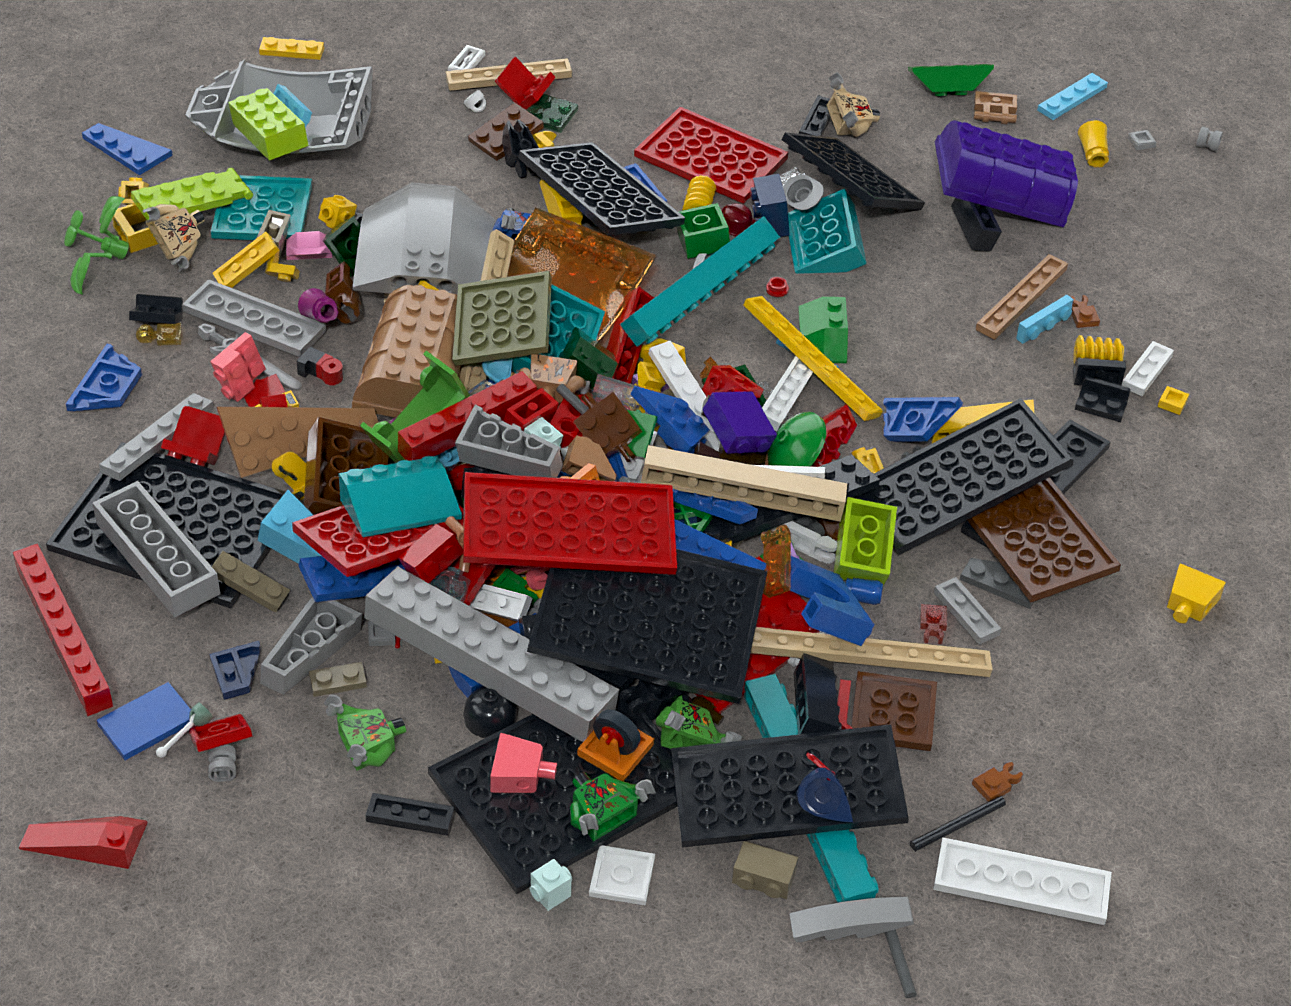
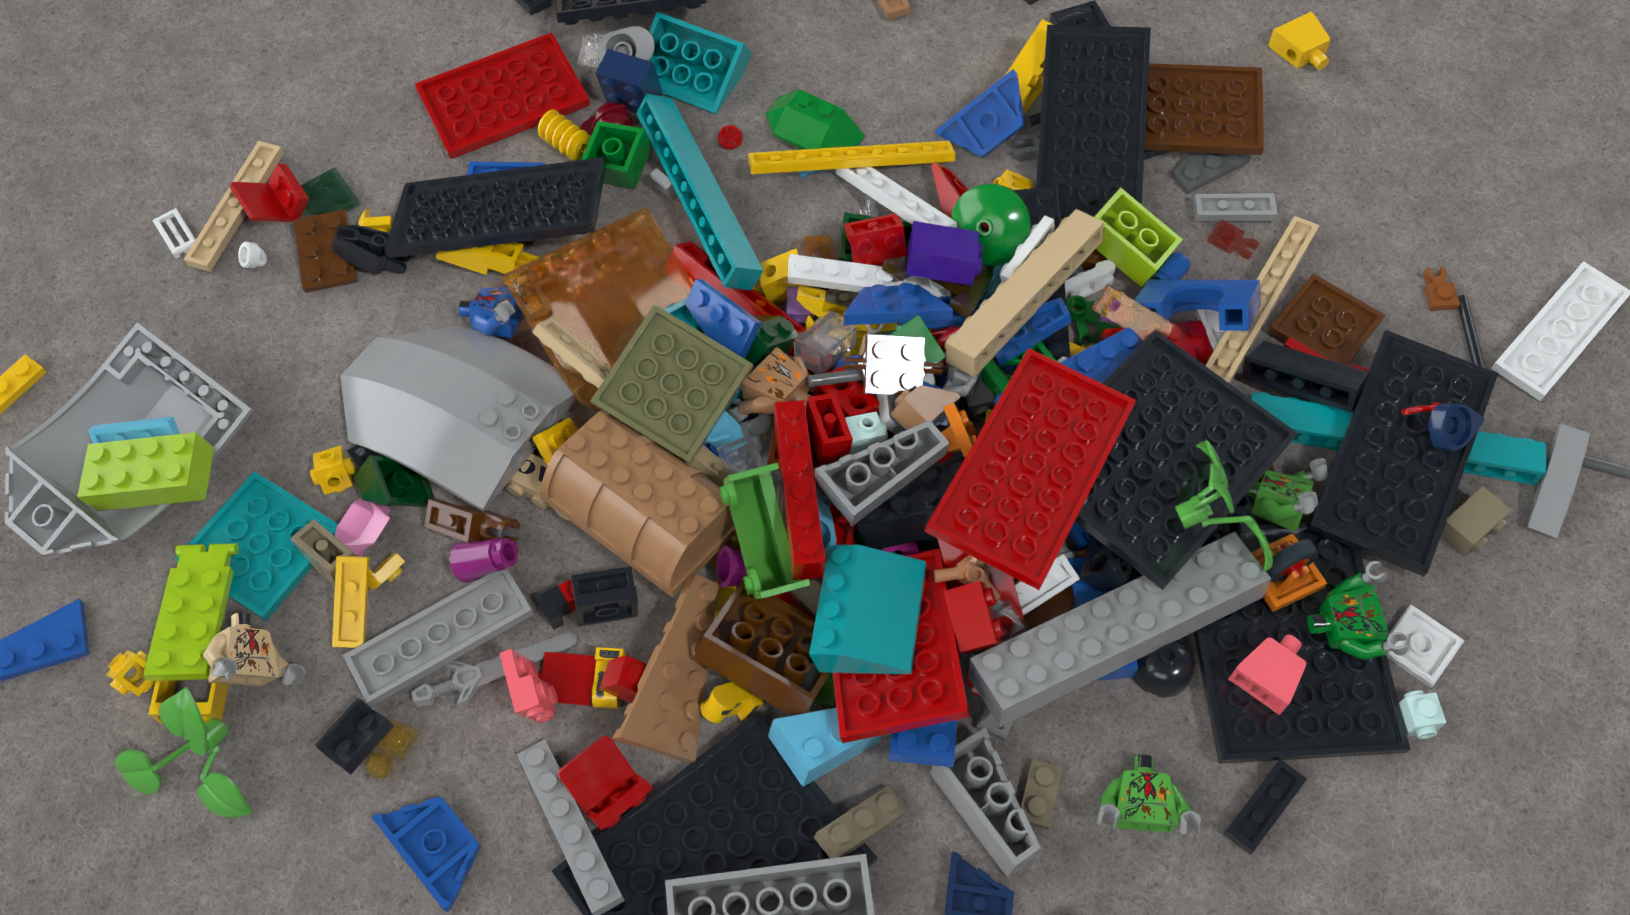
camera: 55 degrees left, 15 degrees up
none -> black bracket [571,566,638,627]
none -> blue wing [685,279,762,359]
none -> bright green plant [1175,440,1273,572]

